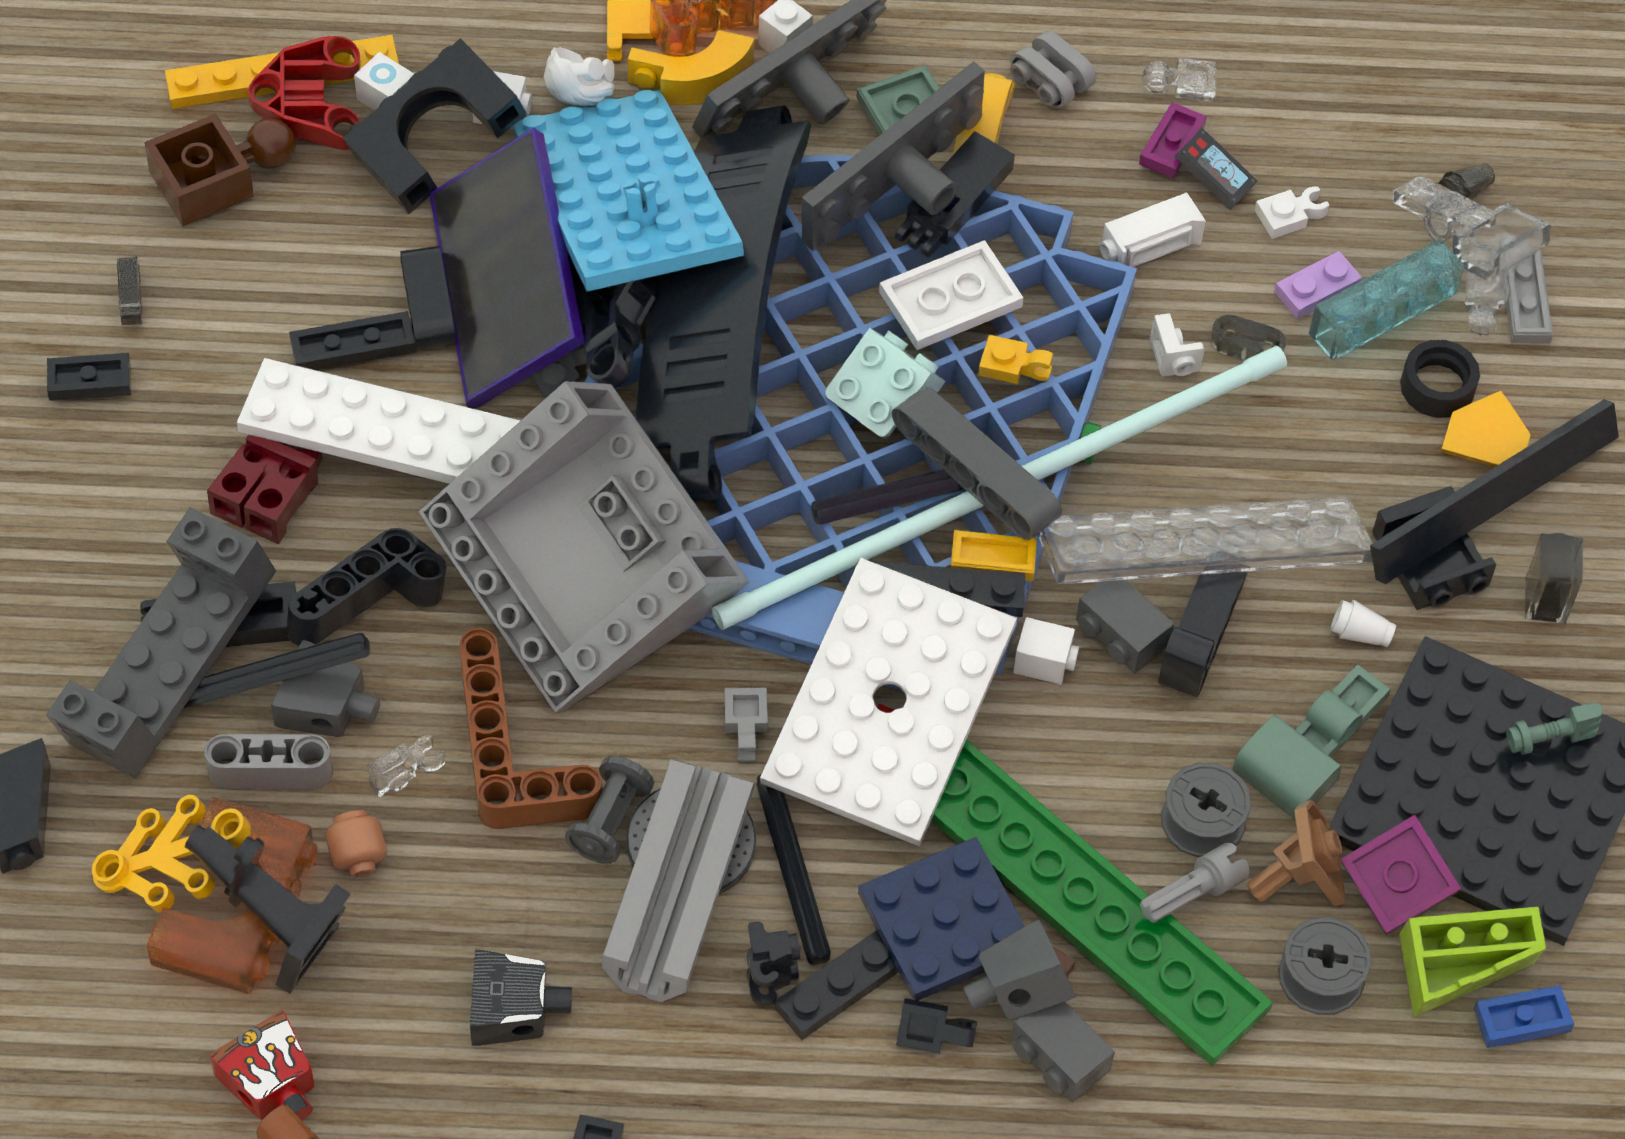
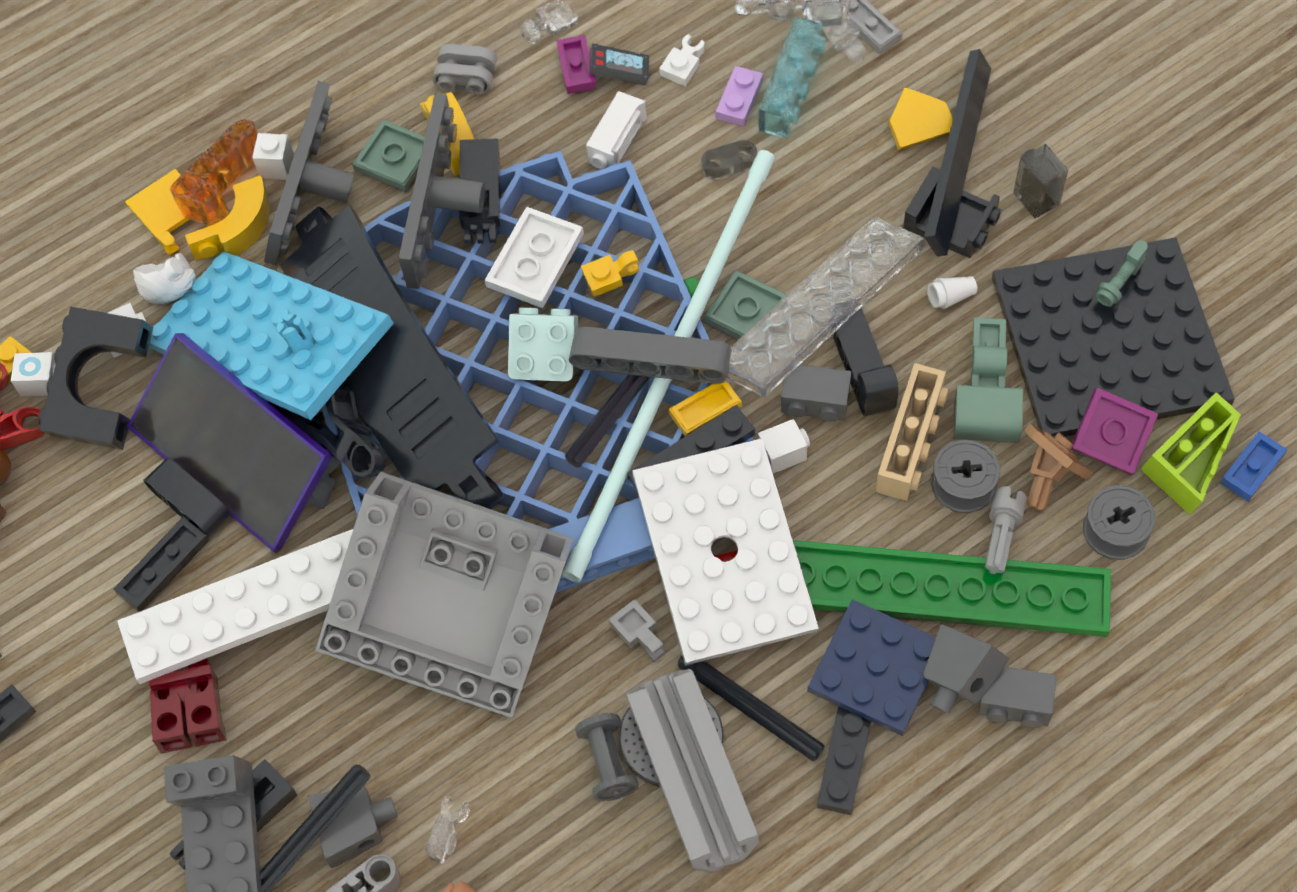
camera: 30 degrees left, 5 degrees up
black beam [286,528,447,646] -> none
dark orange beam [460,628,602,829] -> none
black piece [747,922,800,1006] -> none
black plate [896,998,977,1054] -> none
white bracket [1149,313,1205,377] -> none
black tyre [1400,340,1480,418] -> none
none -> sand green plate [704,270,790,349]
none -> tan brick [876,363,949,501]

